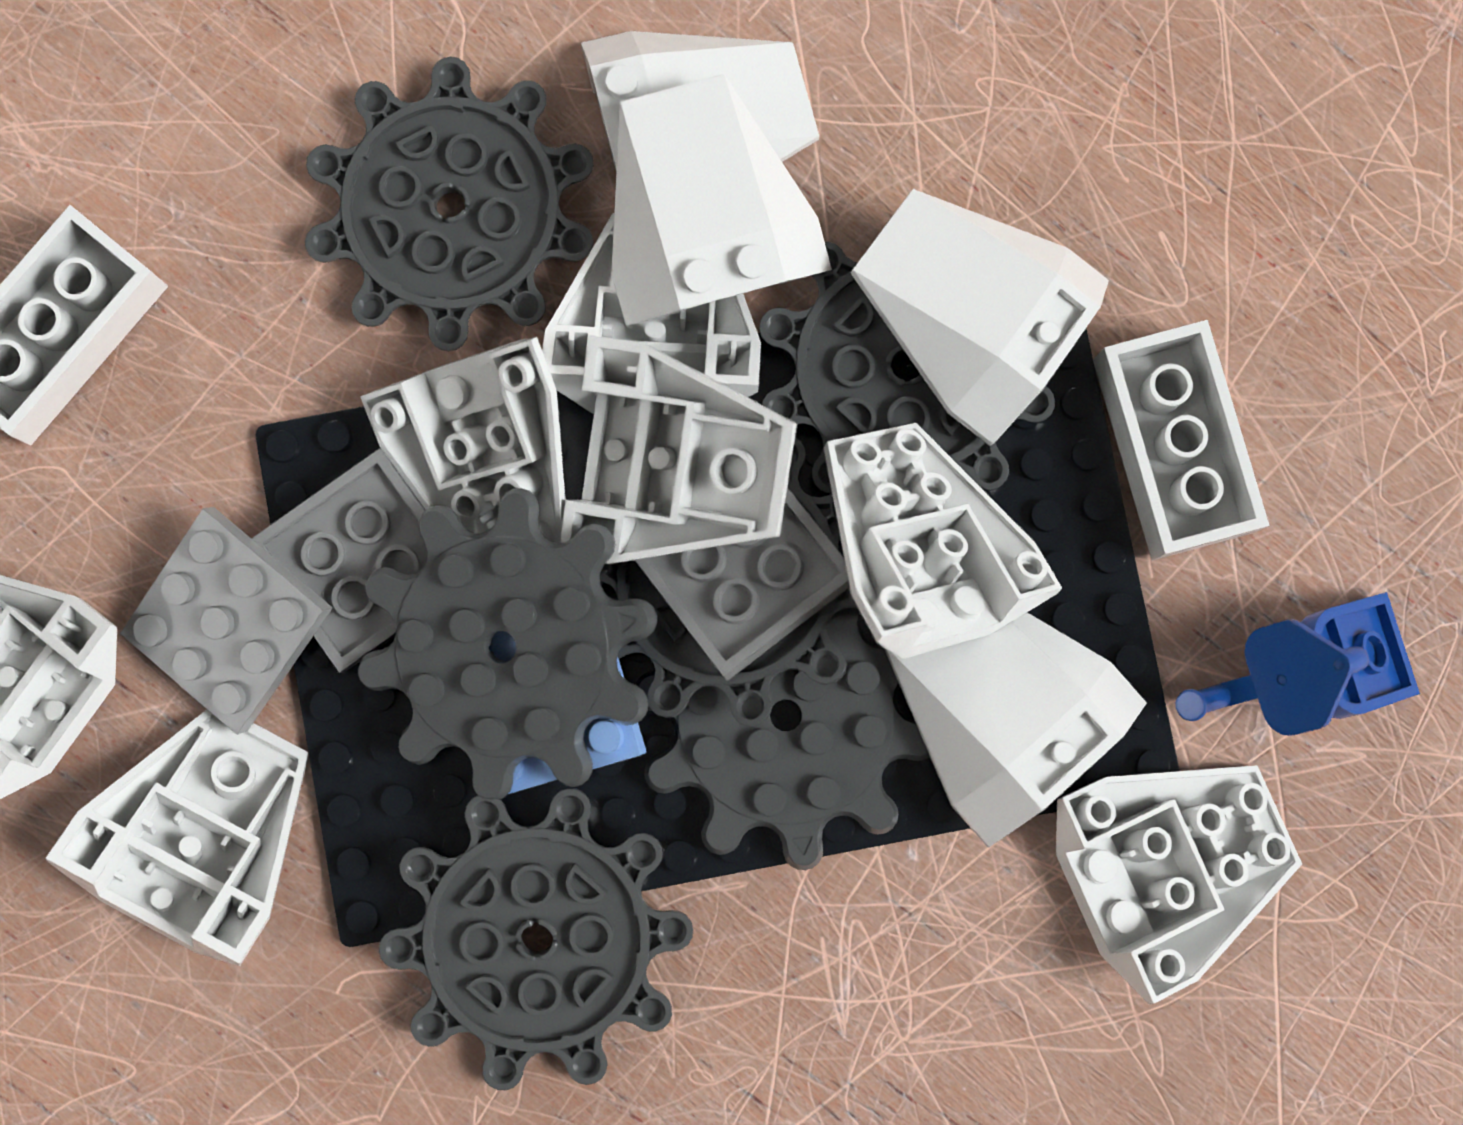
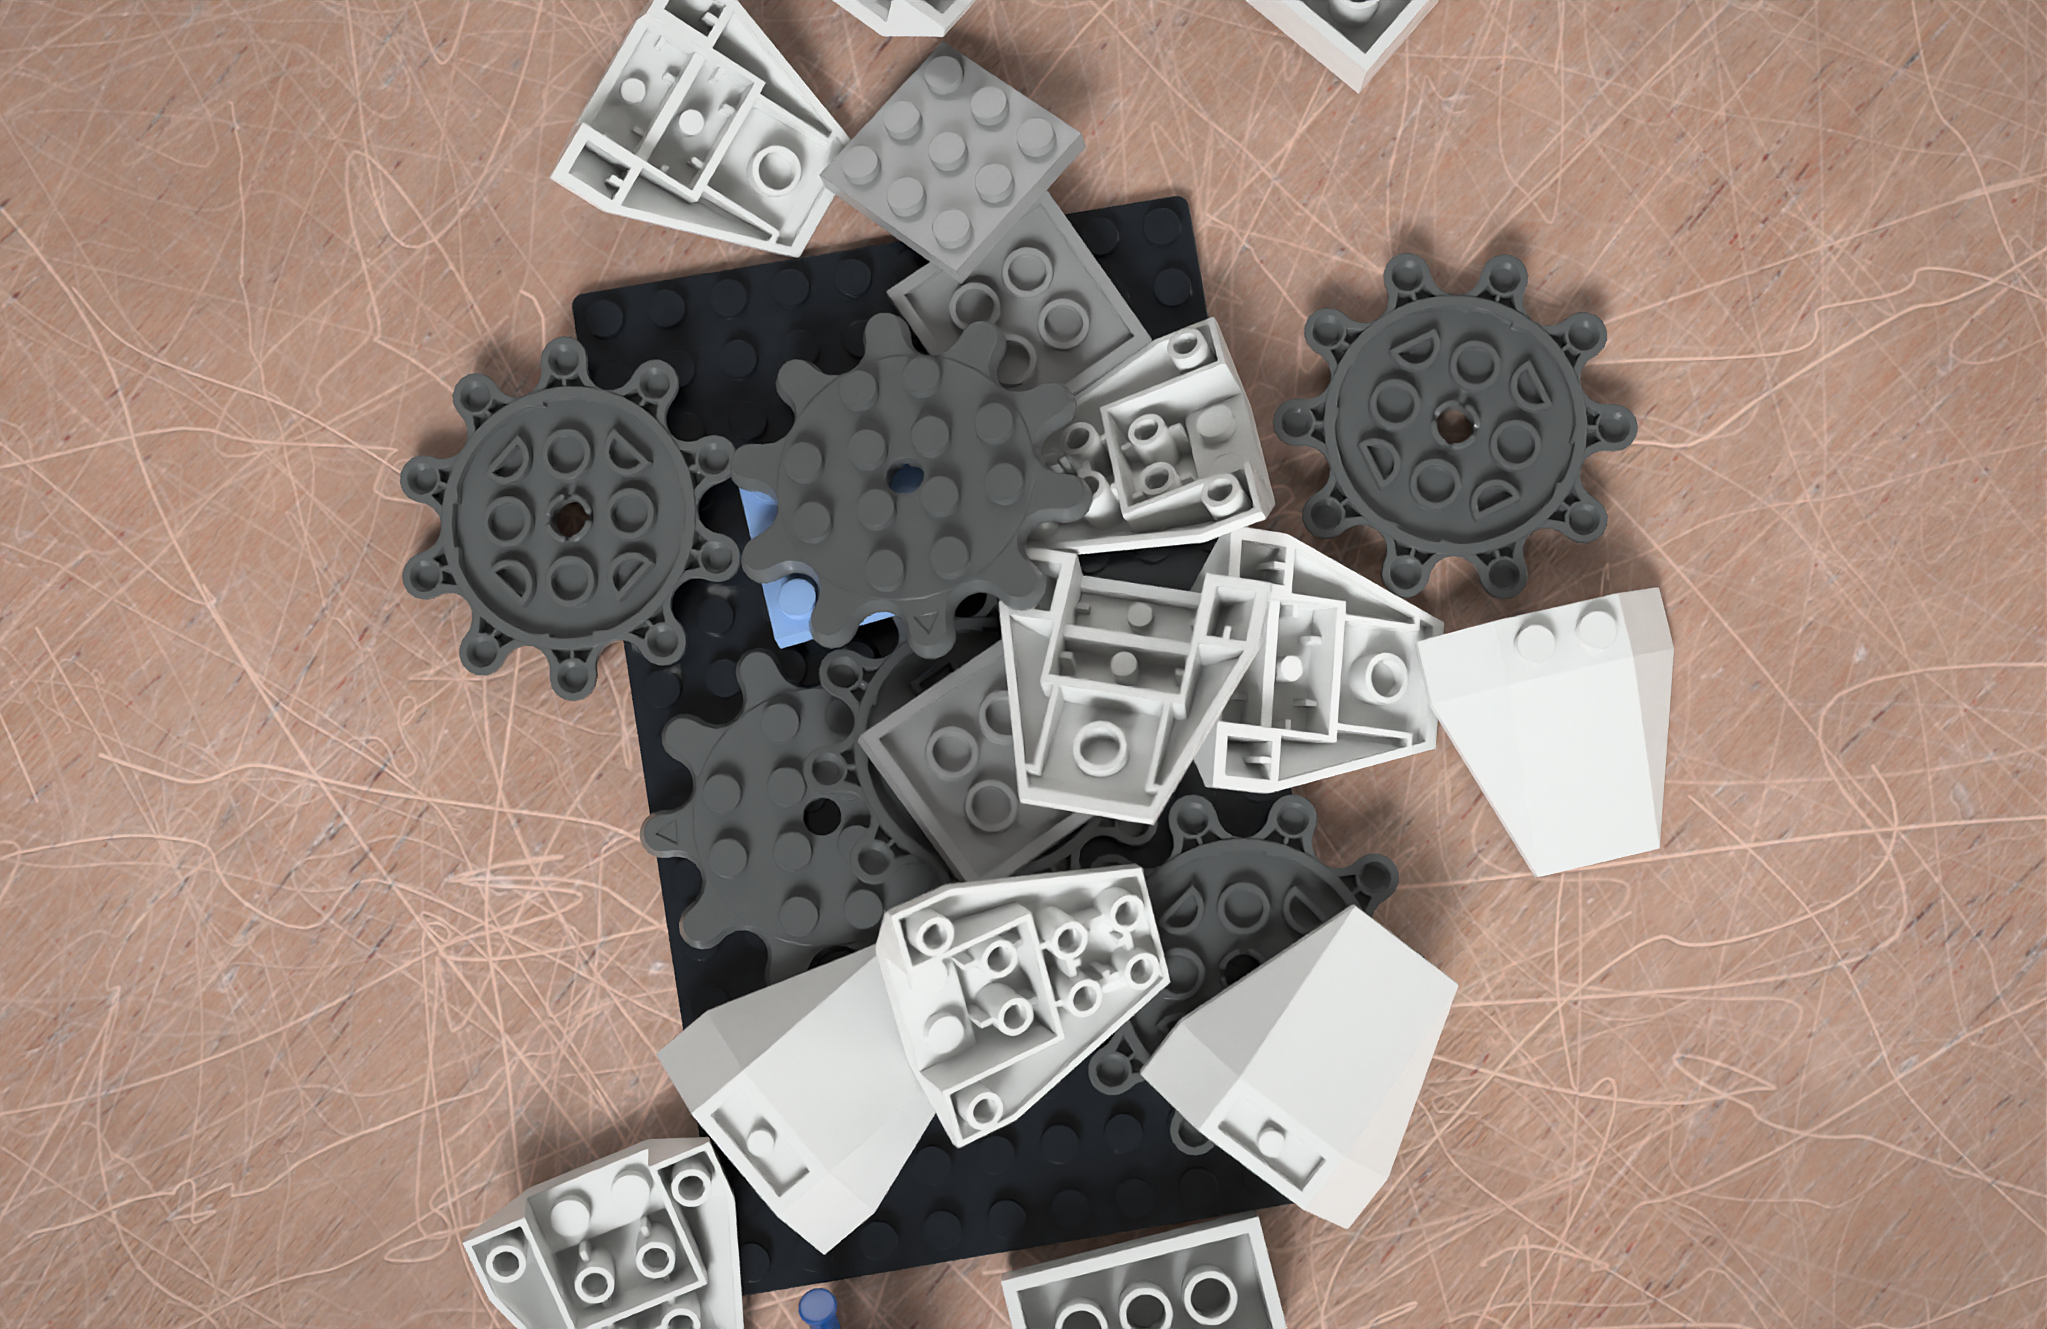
camera: 95 degrees right, 0 degrees up
white wedge [611,74,832,326] -> none

